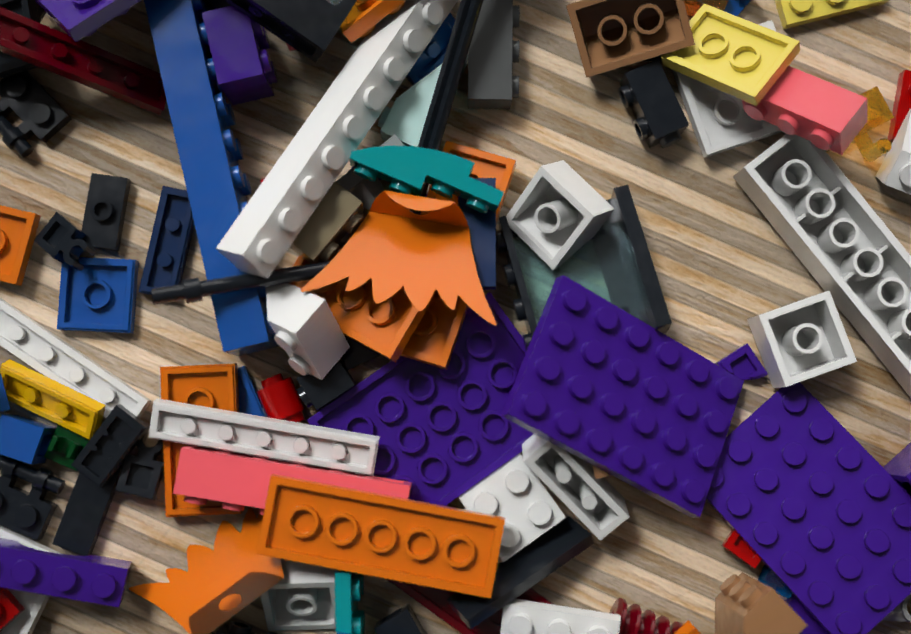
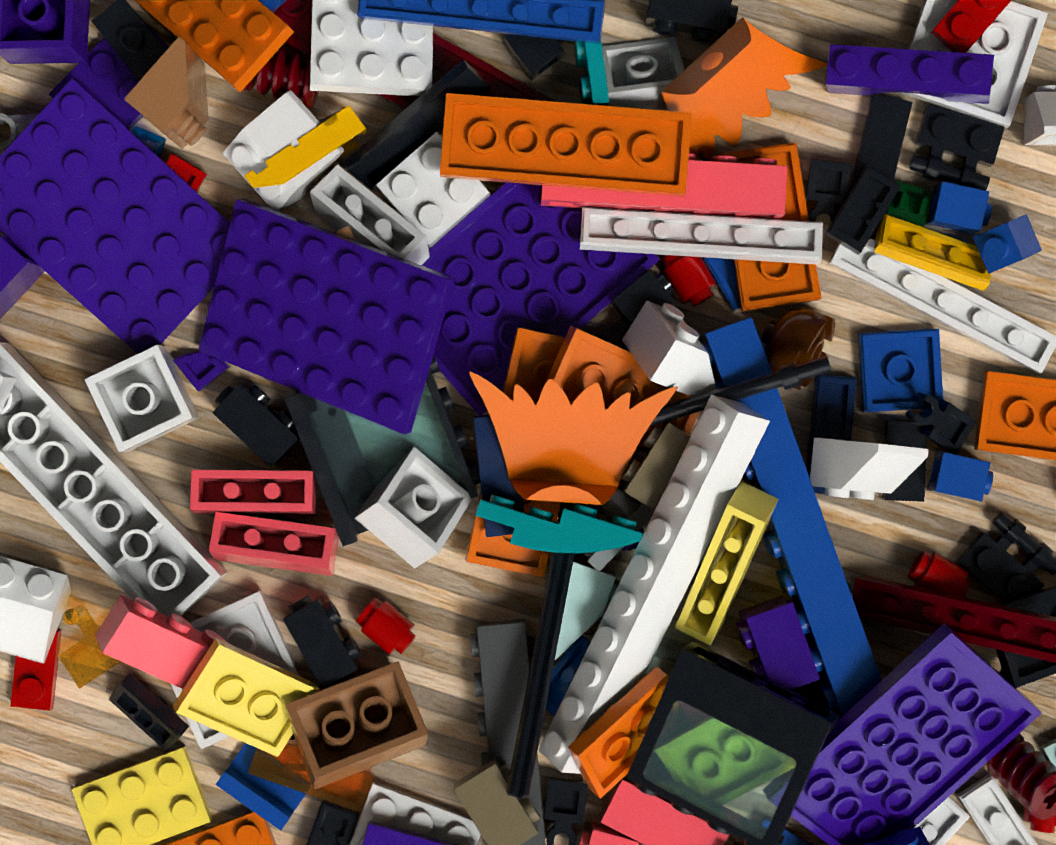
camera: 175 degrees right, 5 degrees up
none -> black plate [109,673,190,751]
none -> coral brick [190,470,317,516]
none -> coral brick [209,512,339,576]
none -> black brick [212,383,301,467]
none -> white slope [222,90,344,211]
none -> yellow piece [244,105,366,188]
none -> red brick [356,597,416,655]
none -> light yellow brick [675,481,779,646]
none -> reddish brown cylinder [761,308,836,390]
none -> white slope [810,438,929,500]
none -> red brick [908,550,971,597]
none -> blue brick [927,452,993,502]

